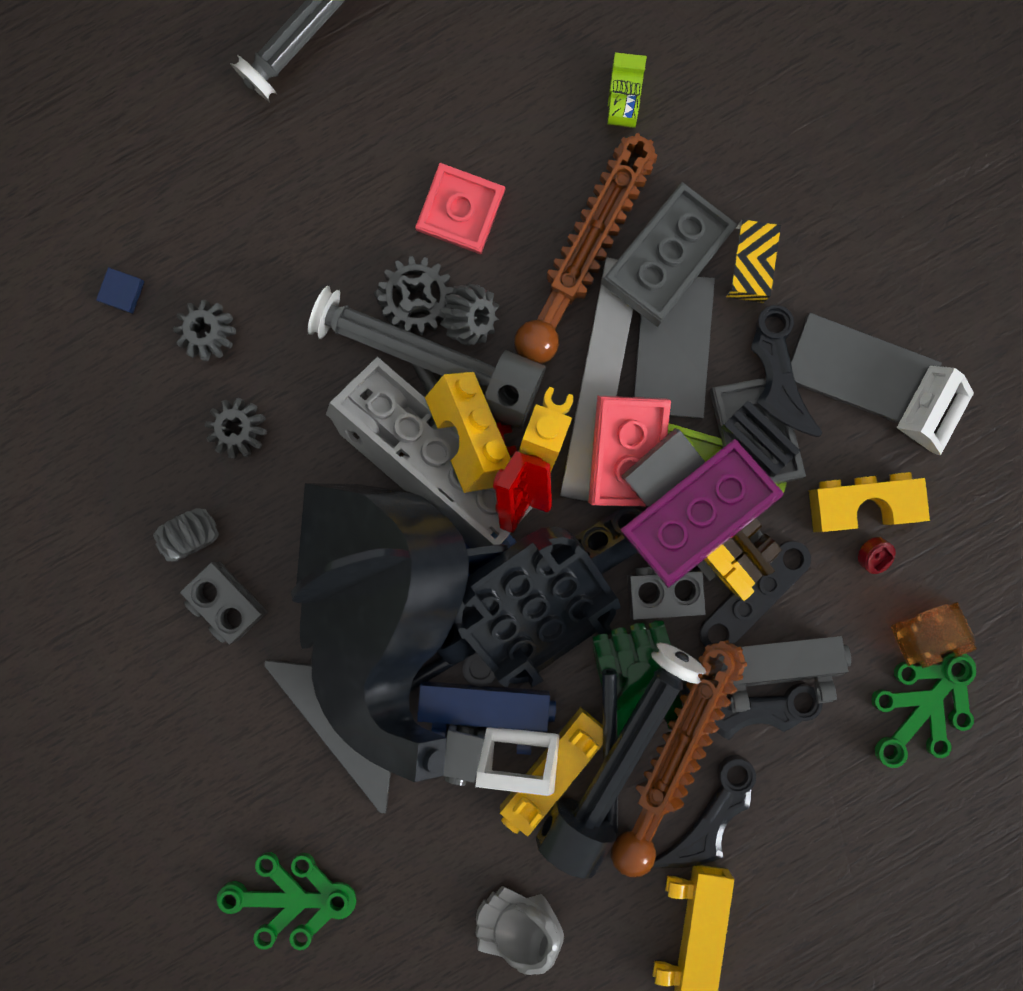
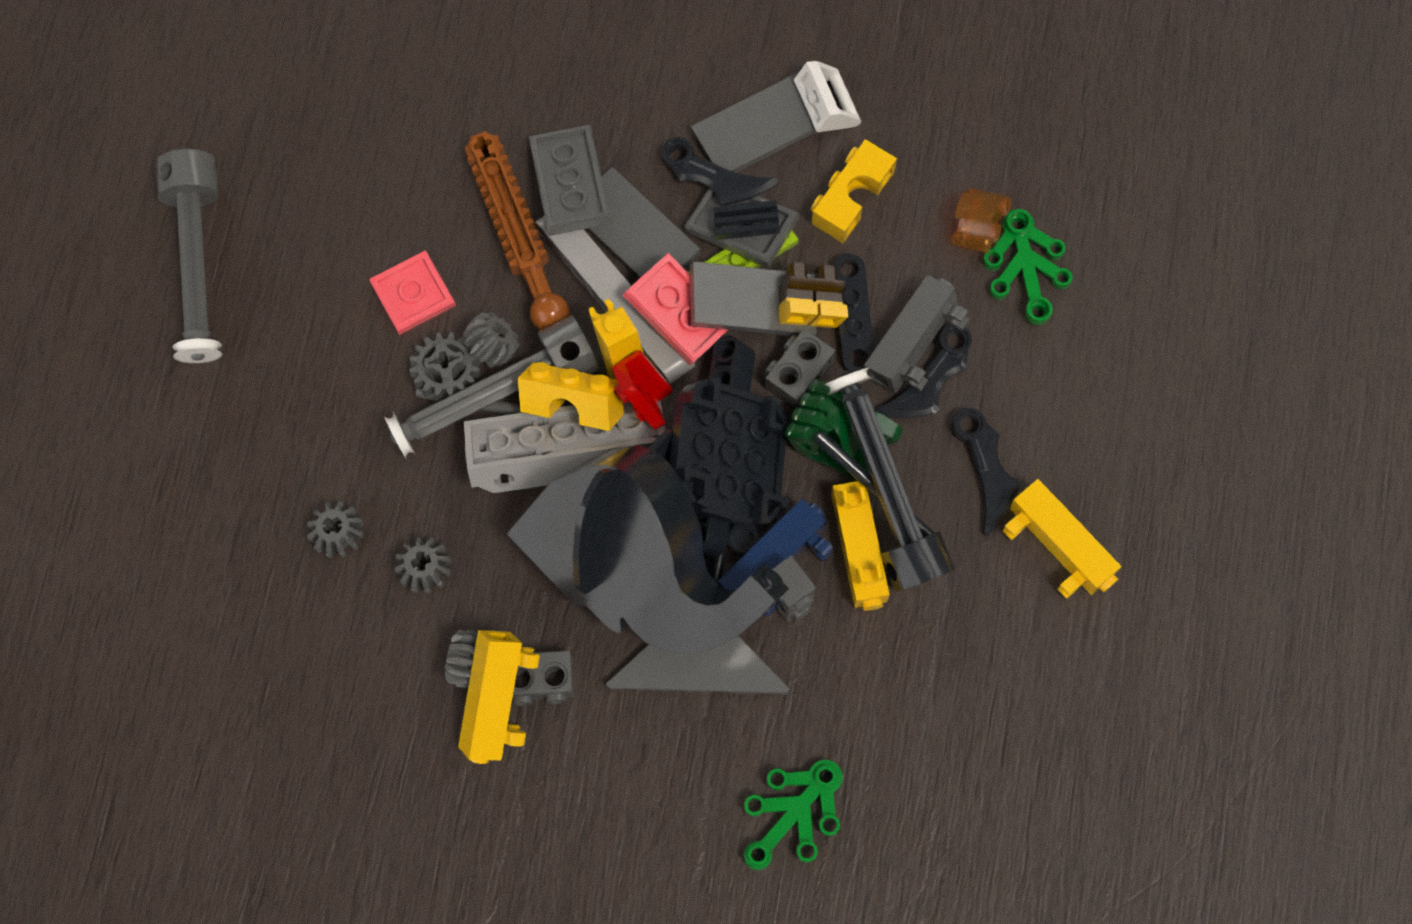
camera: 50 degrees left, 15 degrees down
dark blue tile [96,267,145,314] -> none
white tile [475,727,559,796] -> none
light grey hair [475,886,564,975] -> none
lime leg [607,52,647,128] -> none
dark orange gear [610,640,747,877] -> none
magenta tile [621,439,784,588] -> none
sticker [726,219,781,303] -> none
dark red tile [858,537,896,574] -> none
none -> yellow brick [458,630,540,764]

